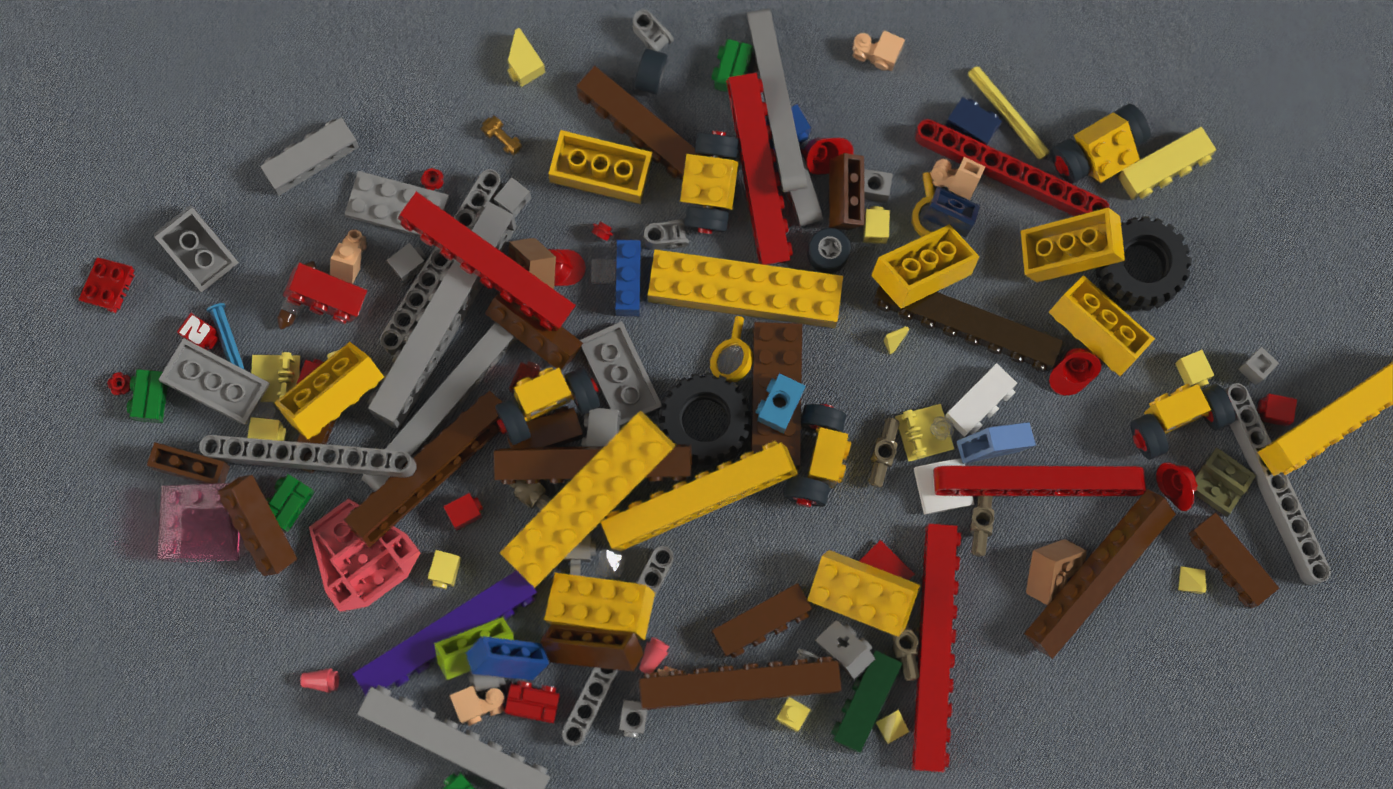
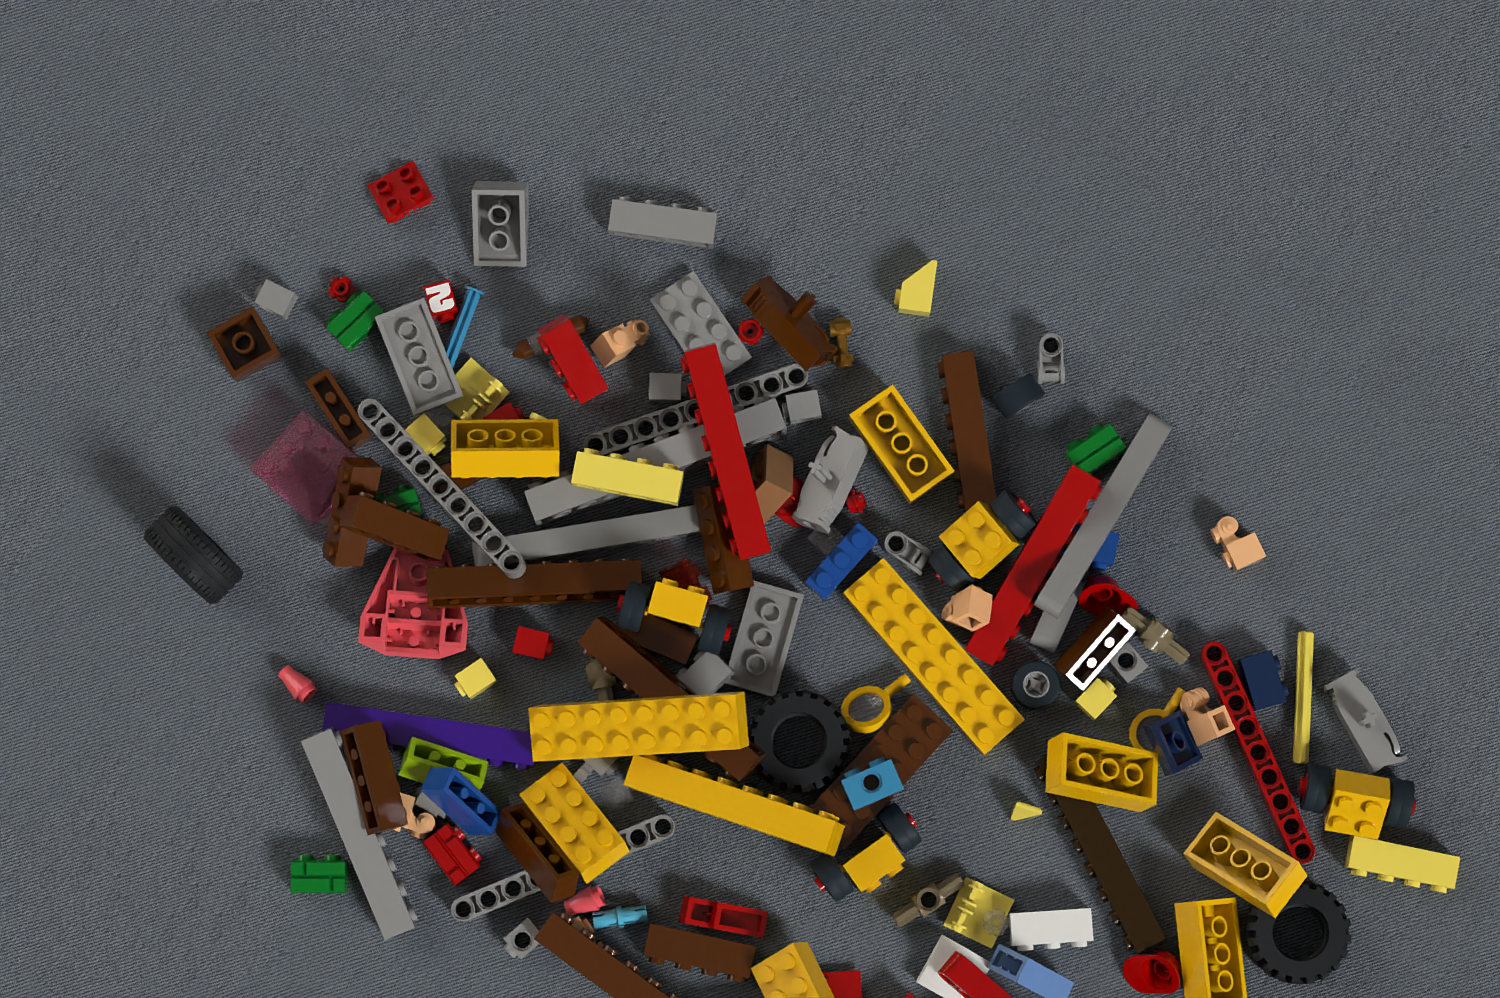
camera: 50 degrees right, 5 degrees up
none -> black tyre [144,506,243,604]
none -> reddish brown brick [207,307,283,382]
none -> light grey brick [254,279,298,320]
none -> reddish brown brick [339,492,450,561]
none -> reddish brown brick [340,720,408,836]
none -> light yellow brick [571,448,684,506]
none -> medium azure pin [592,905,648,929]
none -> red slope [678,896,768,938]
none -> reddish brown piece [741,276,838,371]
none -> light grey piece [791,426,870,534]
none -> light nougat brick [941,585,993,632]
none -> dark tan axle [1121,607,1190,664]
none -> light grey piece [1322,668,1408,774]

